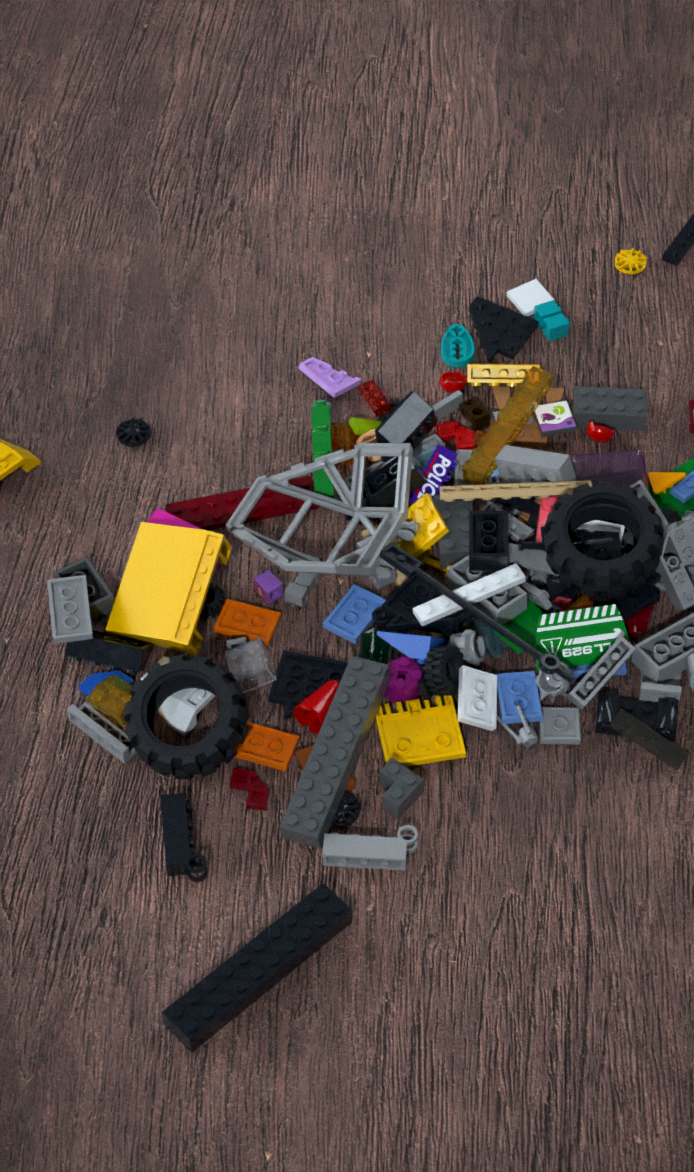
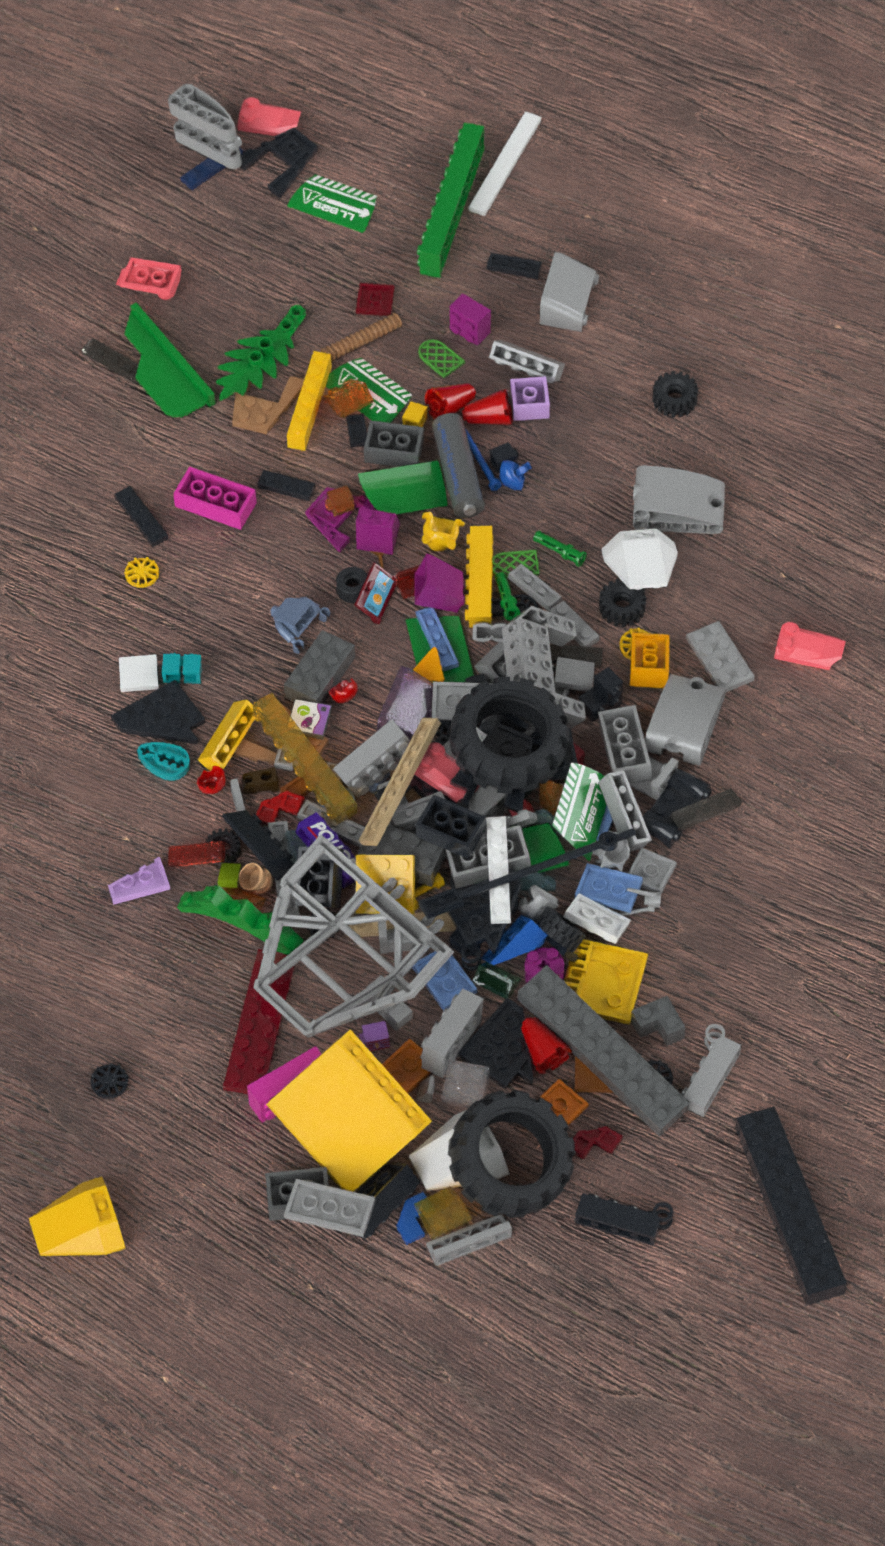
camera: 65 degrees left, 5 degrees up
none -> sand blue torso [271,597,330,654]
none -> light grey brick [420,989,484,1078]

